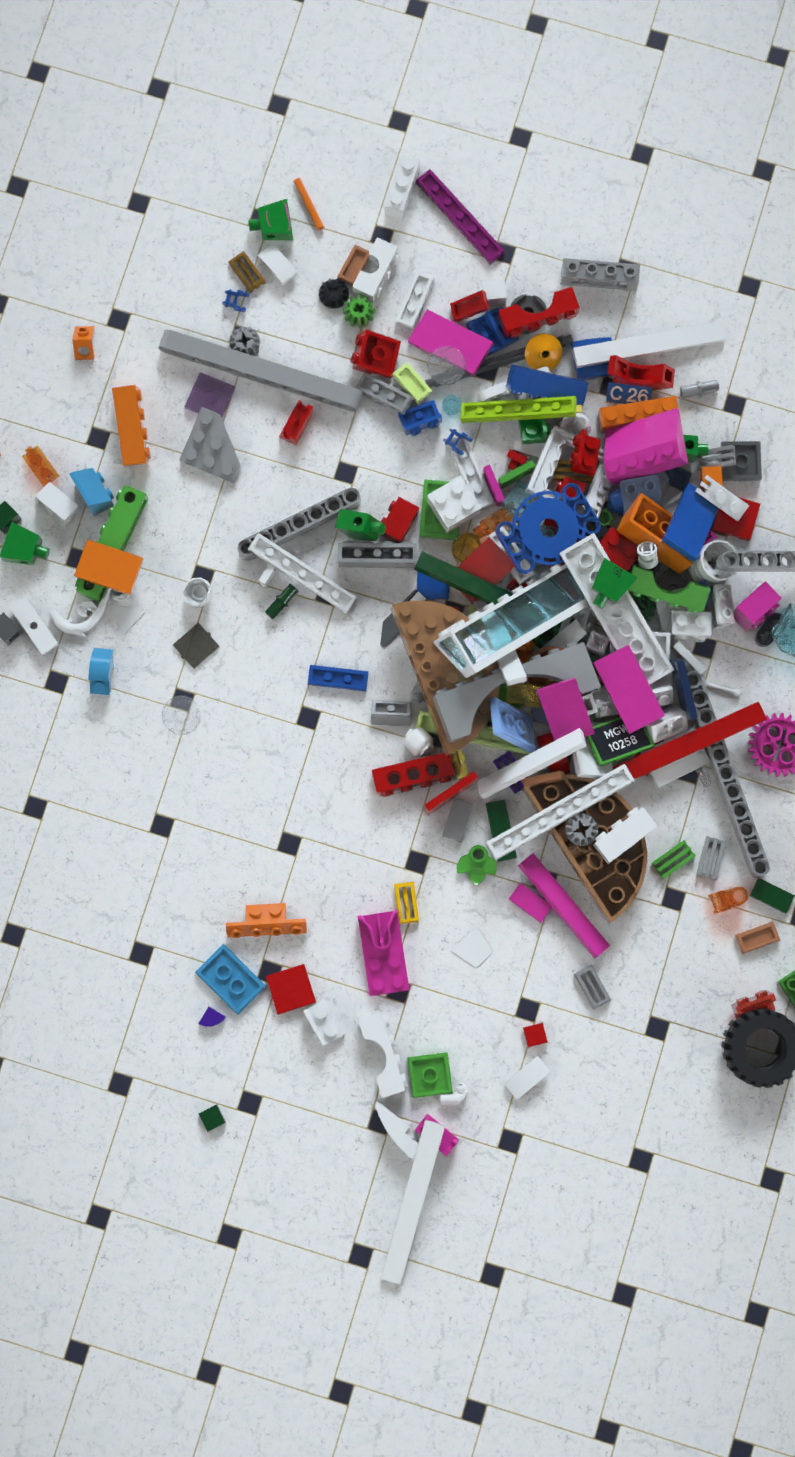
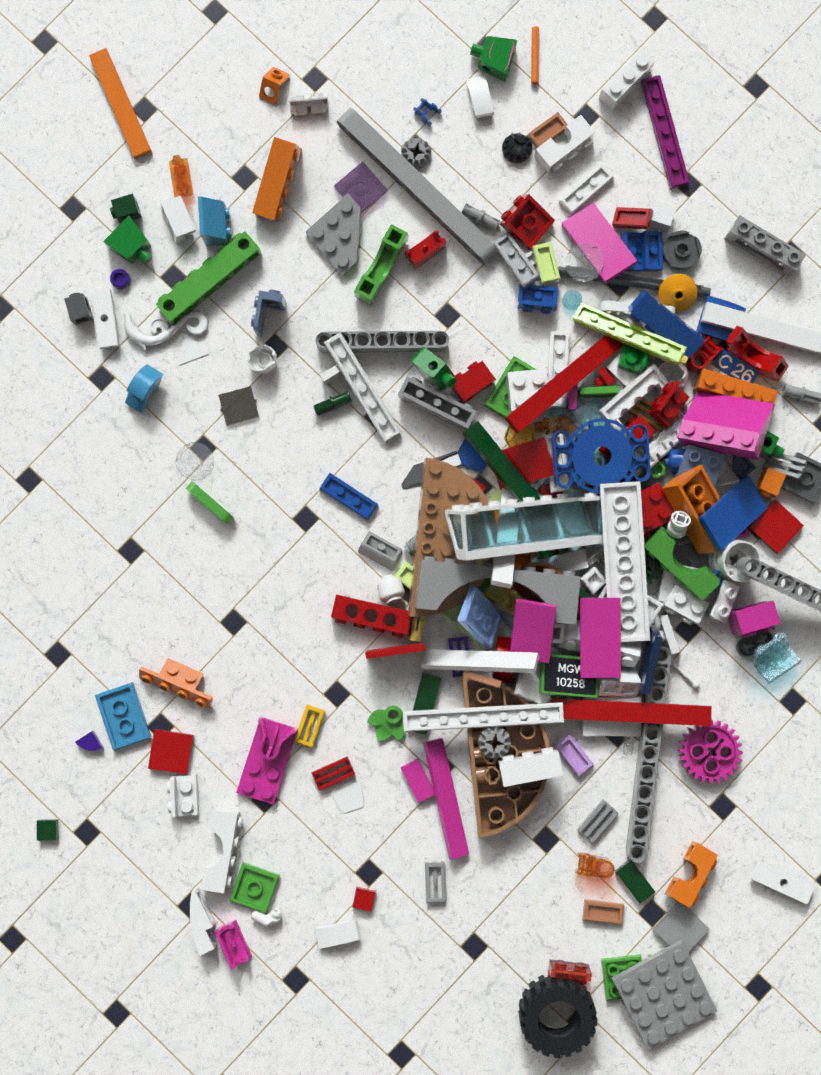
camera: 25 degrees right, 5 degrees up
orange tile [74,539,144,596] -> none
pearl gold tile [228,251,266,293] -> none
bright green gear [343,294,375,328] -> none
white tile [381,1120,445,1285] -> none
light grey tile [442,798,473,842] -> none
blue piece [443,429,473,456] -> none
red arch [498,287,580,338] -> none
green torso [591,558,637,609] -> none
bright green tile [652,840,696,879] -> none
white hinge [695,475,750,521] -> none
none -> dark purple tile [110,269,130,289]
none -> bright green beam [186,481,234,525]
none -> sand blue bracket [251,289,287,337]
none -> white hinge [289,93,328,116]
none -> red tile [311,756,355,791]
none -> bright green arch [354,224,408,306]
none -> light grey pin [461,203,500,232]
none -> red tile [504,335,623,434]
none -> clear light blue tile [548,407,568,418]
none -> lavender tile [554,733,594,777]
none -> red piece [687,336,723,373]

